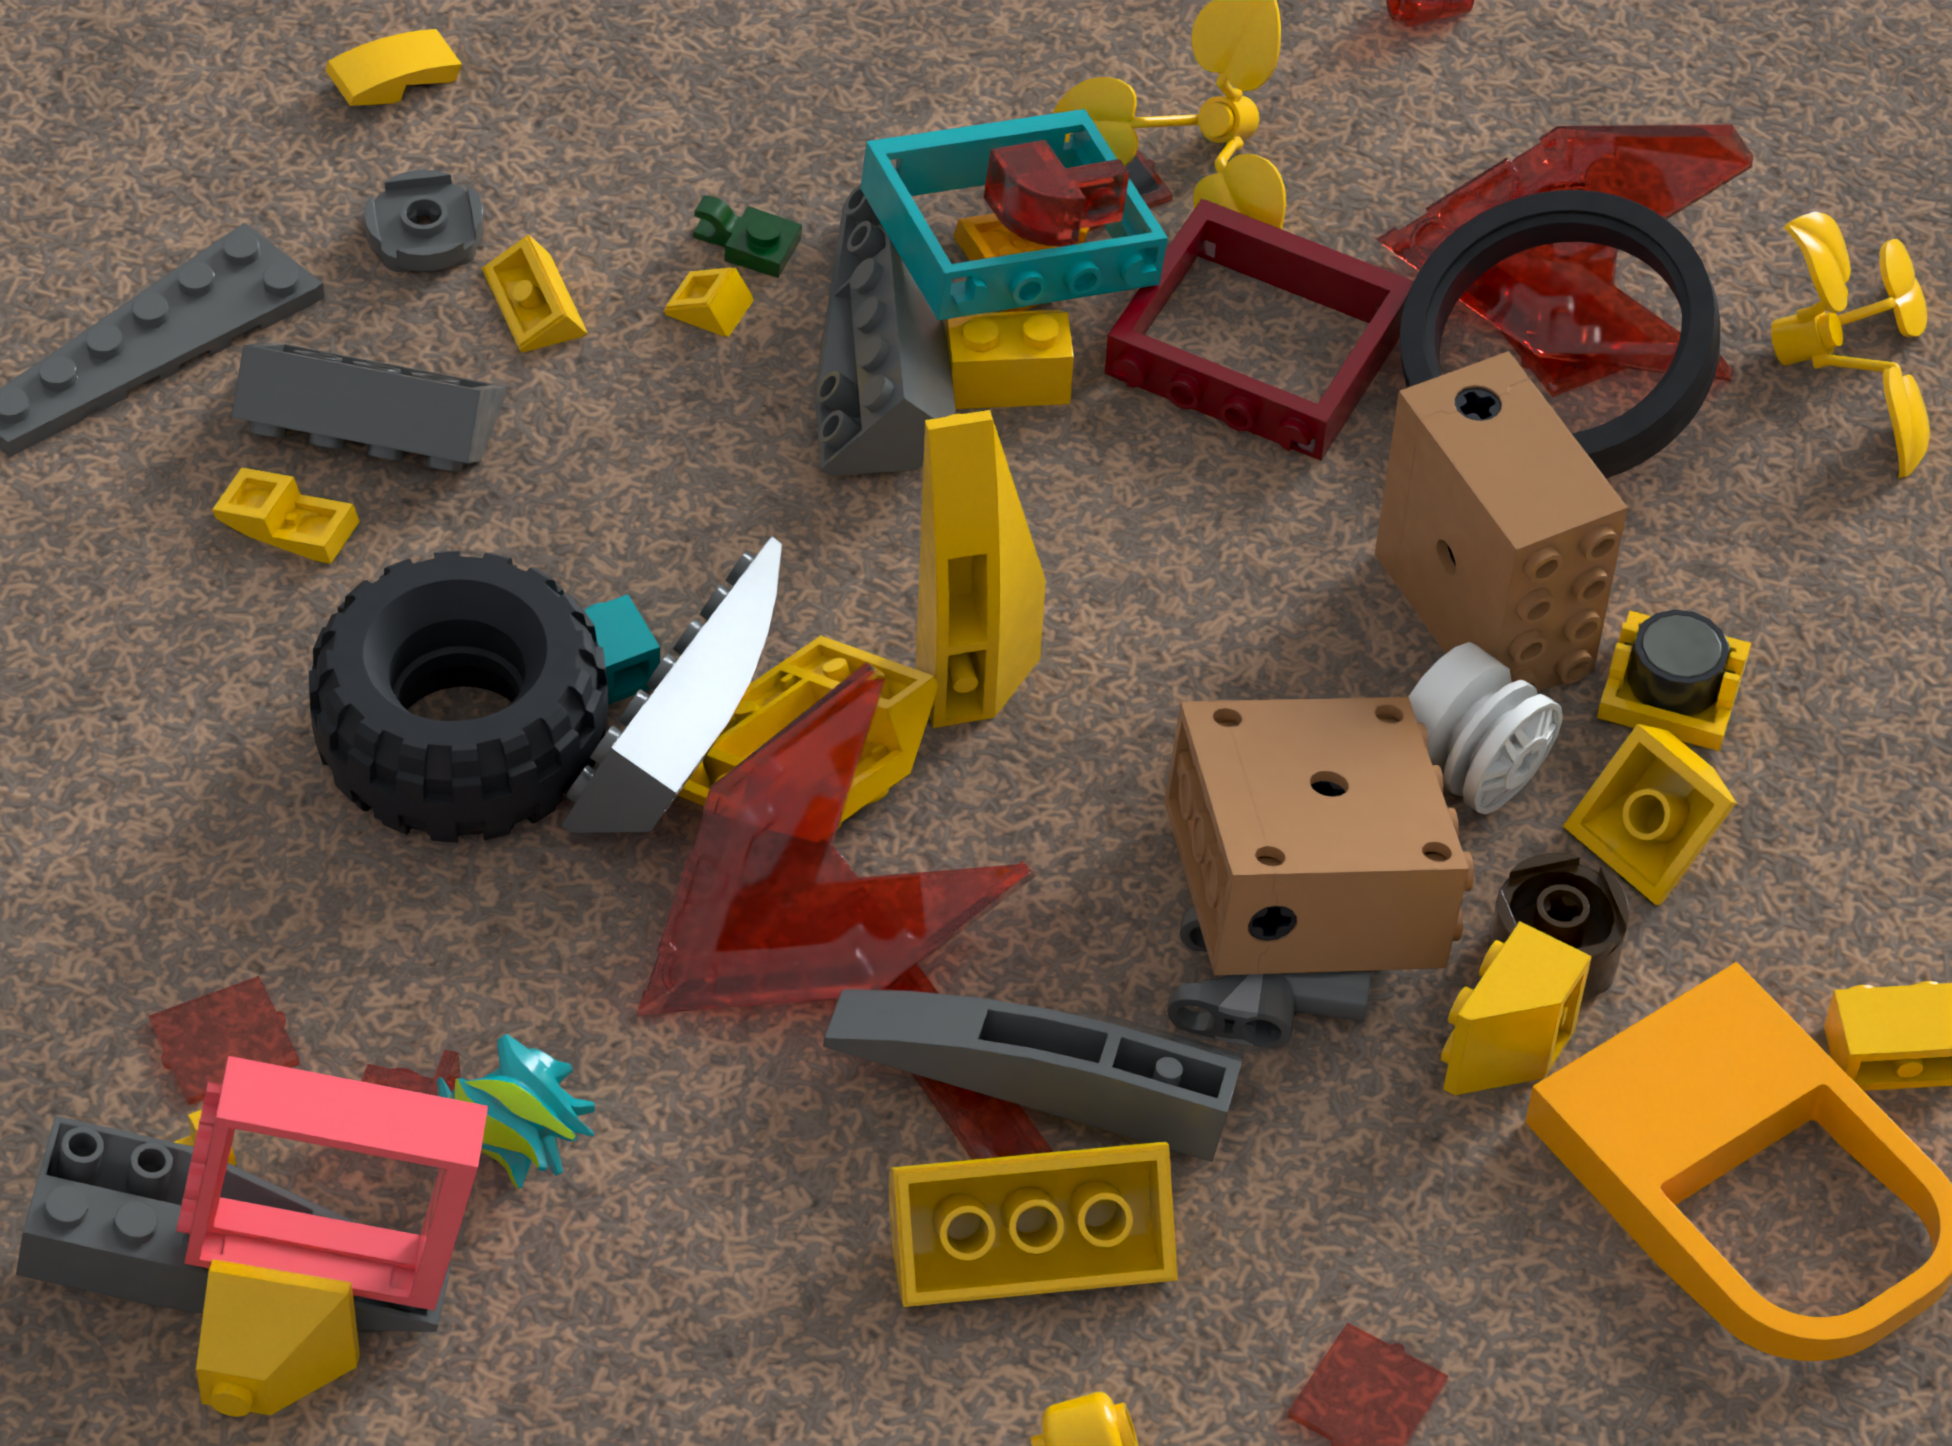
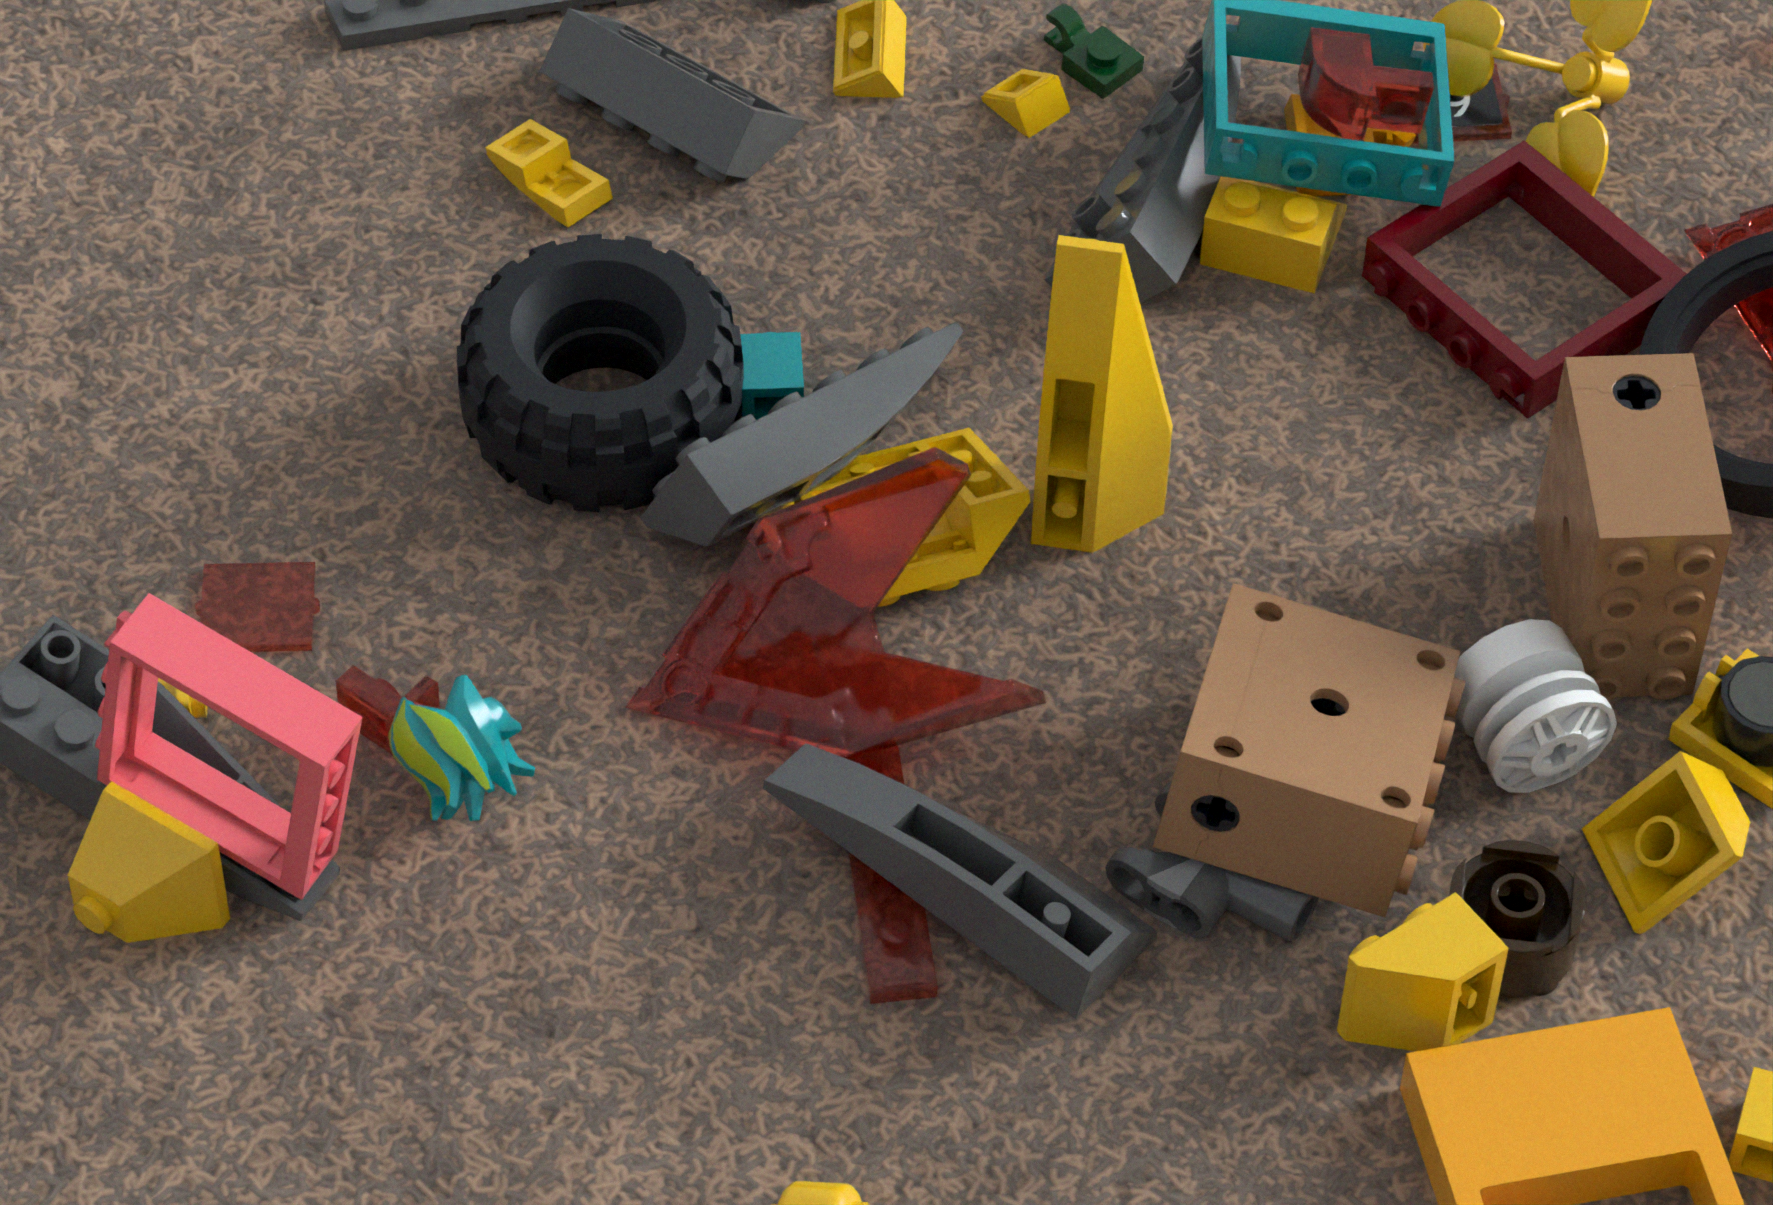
camera: 25 degrees right, 0 degrees up
yellow brick [889,1142,1178,1307] -> none

